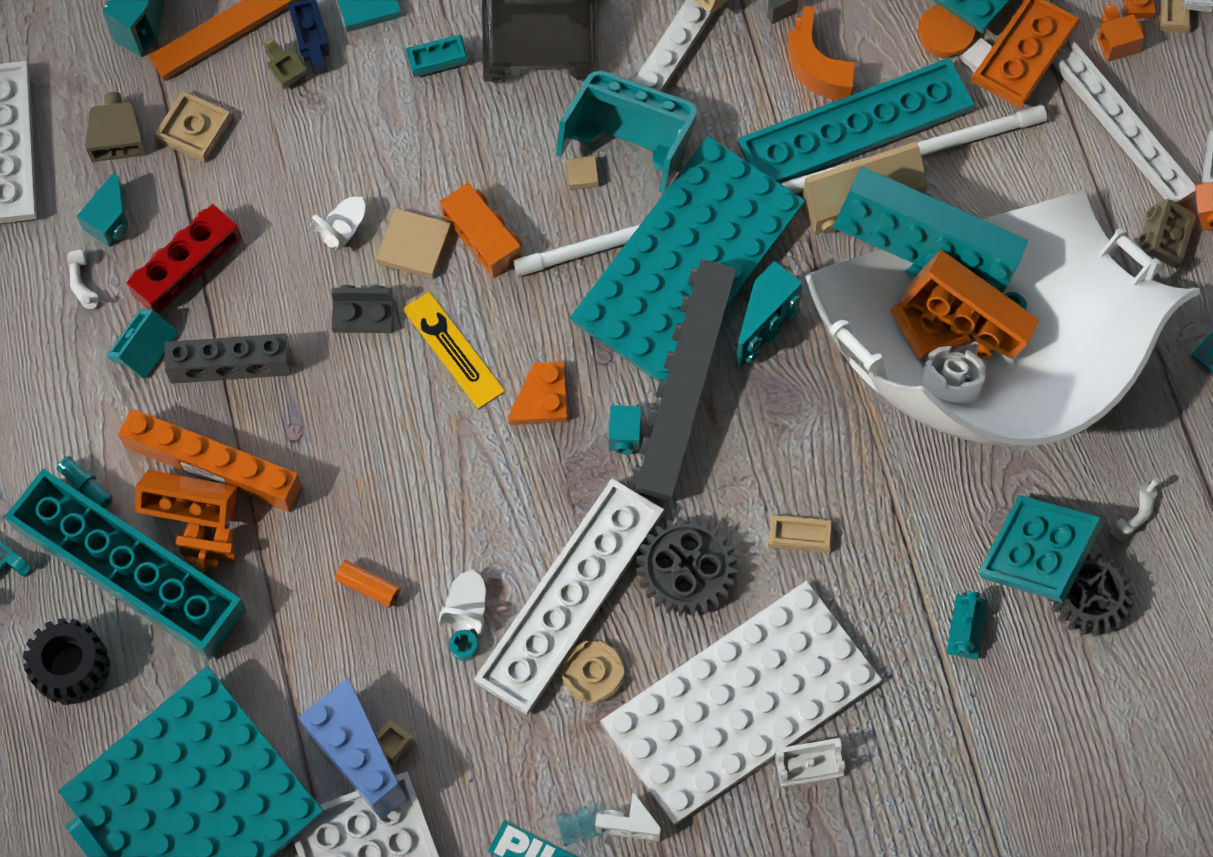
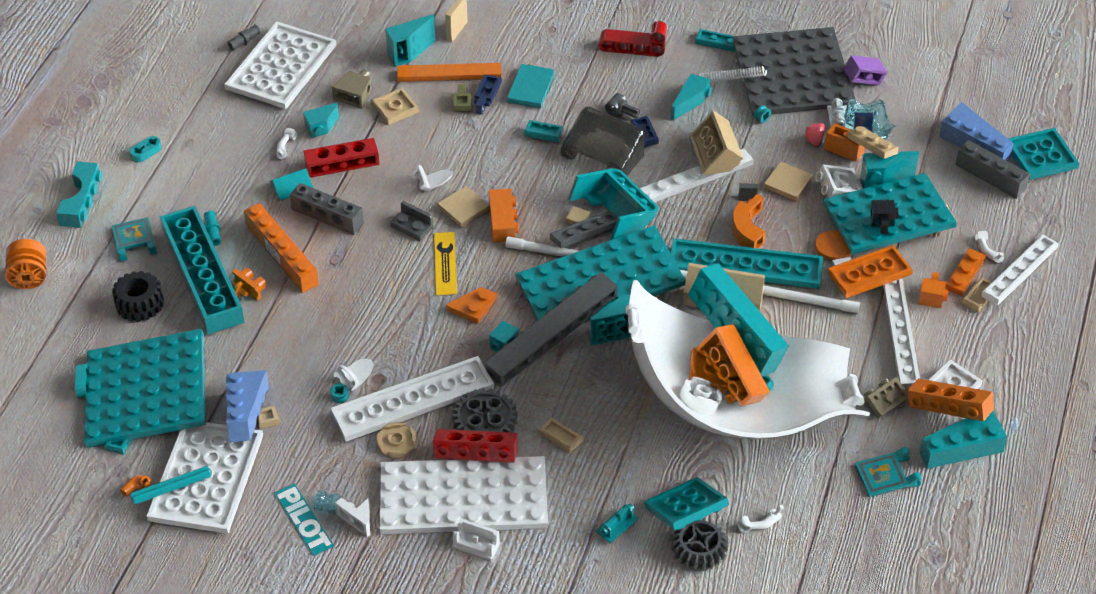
camera: 30 degrees right, 20 degrees down
orange brick [135,470,237,529] -> none
orange piece [335,560,401,608] -> none
none -> red brick [433,429,518,463]
none -> dark grey plate [550,211,618,249]

